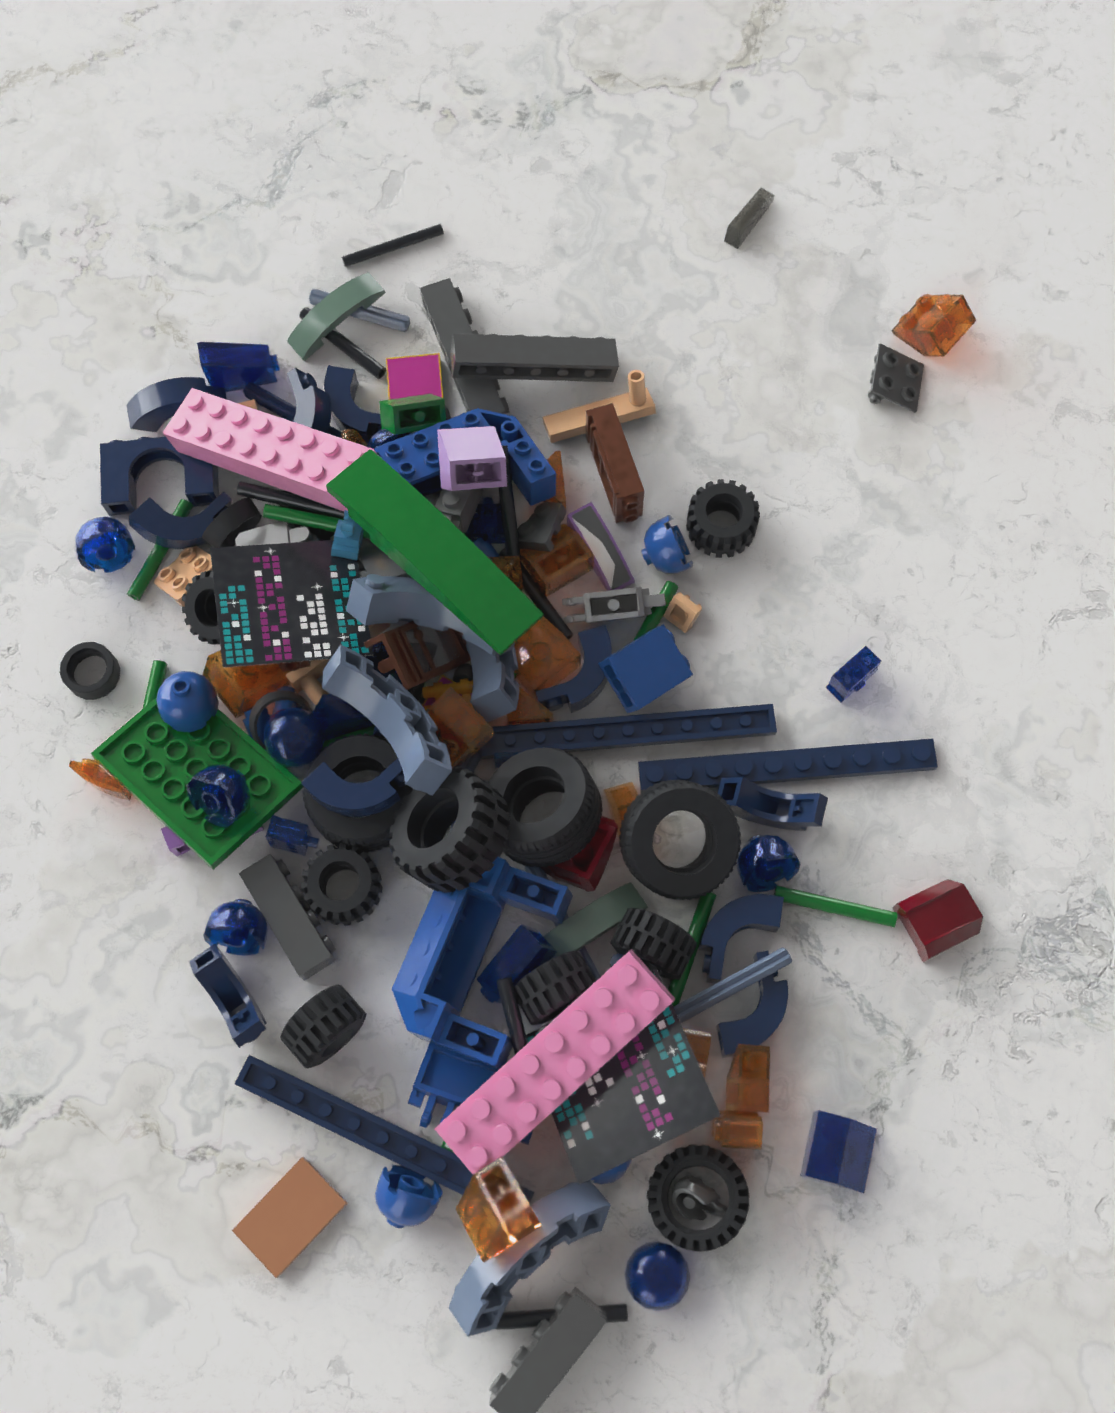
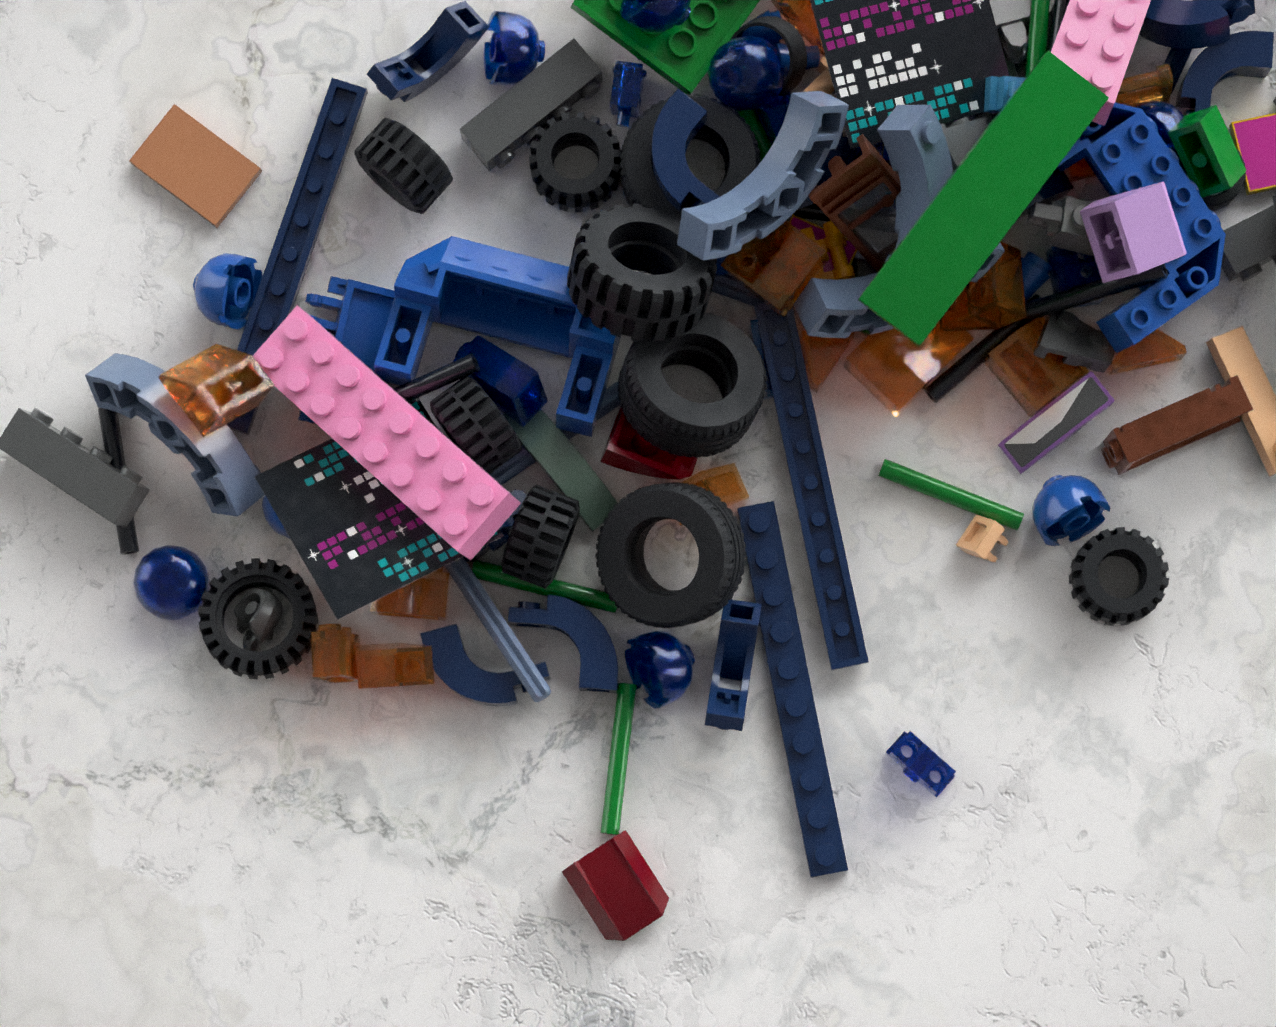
camera: 85 degrees right, 10 degrees up
dark blue arch [535,625,612,713] -> none
light grey hinge [562,587,666,623] -> none
blue brick [598,624,693,714] -> none
clear blue slope [800,1110,877,1194] -> none

